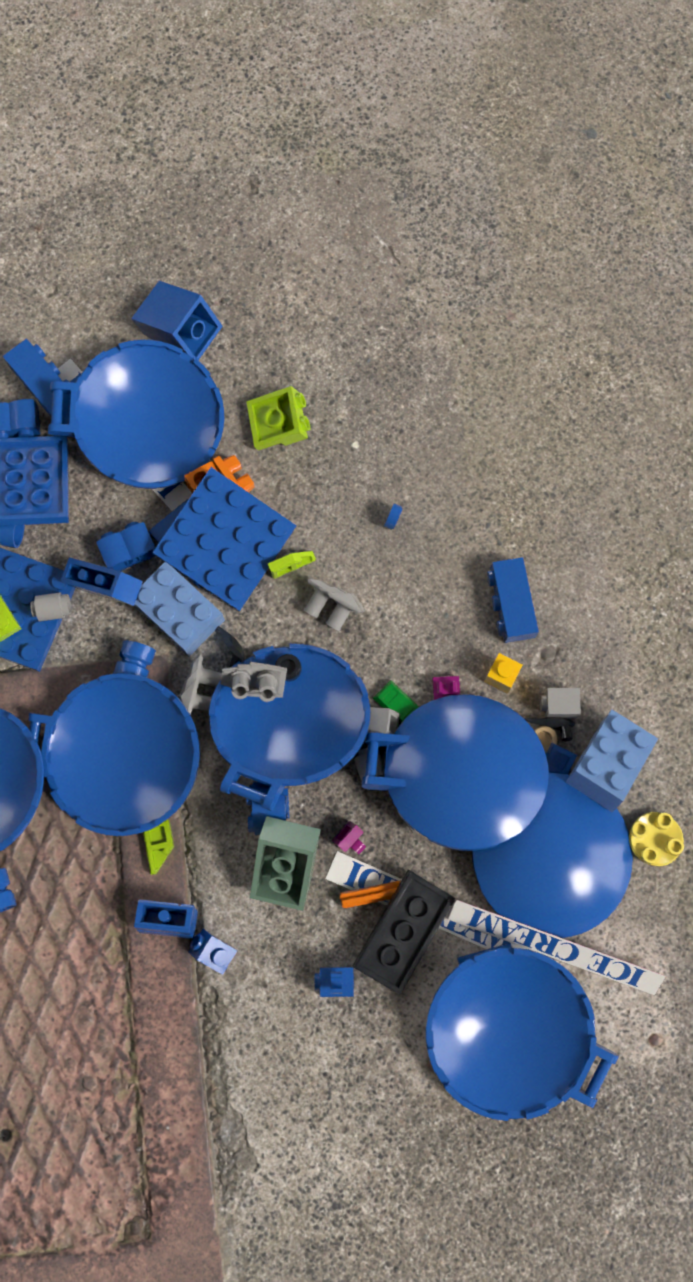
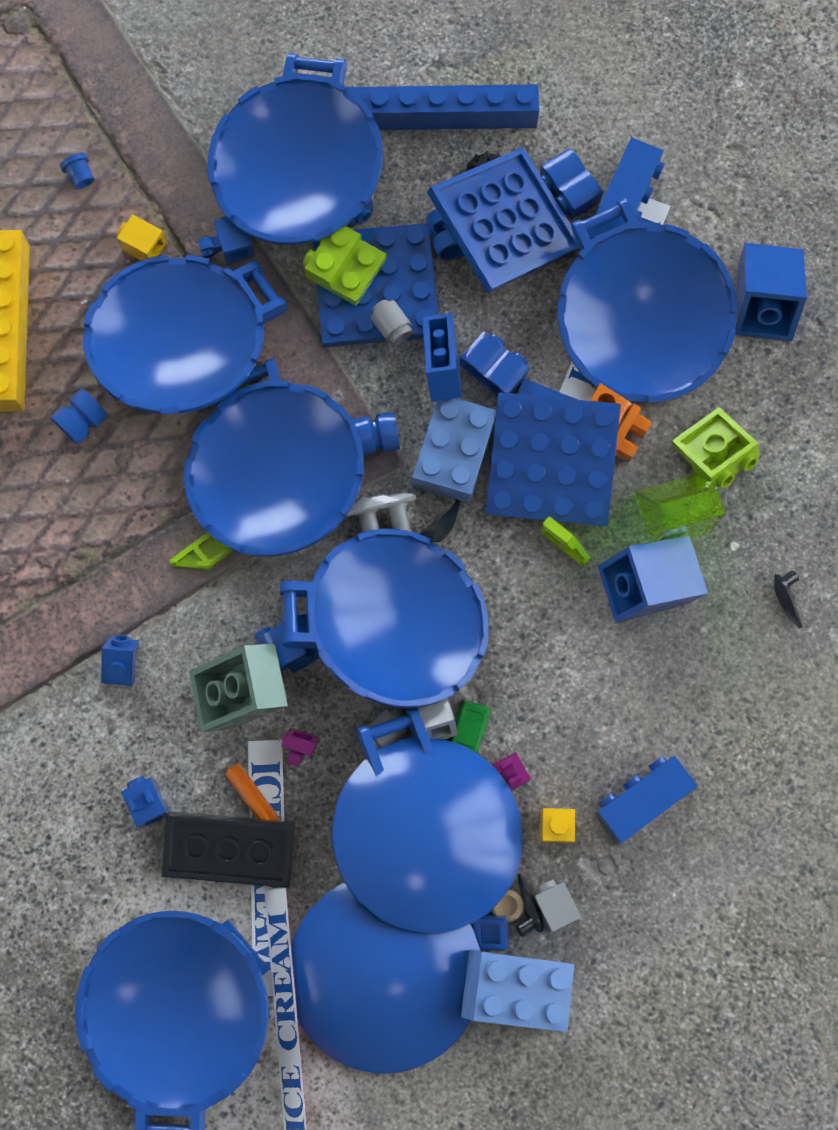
camera: 60 degrees right, 0 degrees up
blue brick [134,900,198,939] -> none
light grey connector [220,662,287,702] -> none
black tile [275,654,302,682] -> none
light grey connector [304,579,365,631] -> none
blue tile [384,503,403,530] -> none
light yellow dish [629,812,684,866] -> none
none -> slope [598,536,708,623]
none -> clear neon green slope [635,475,726,542]
none -> black bar [774,570,802,629]

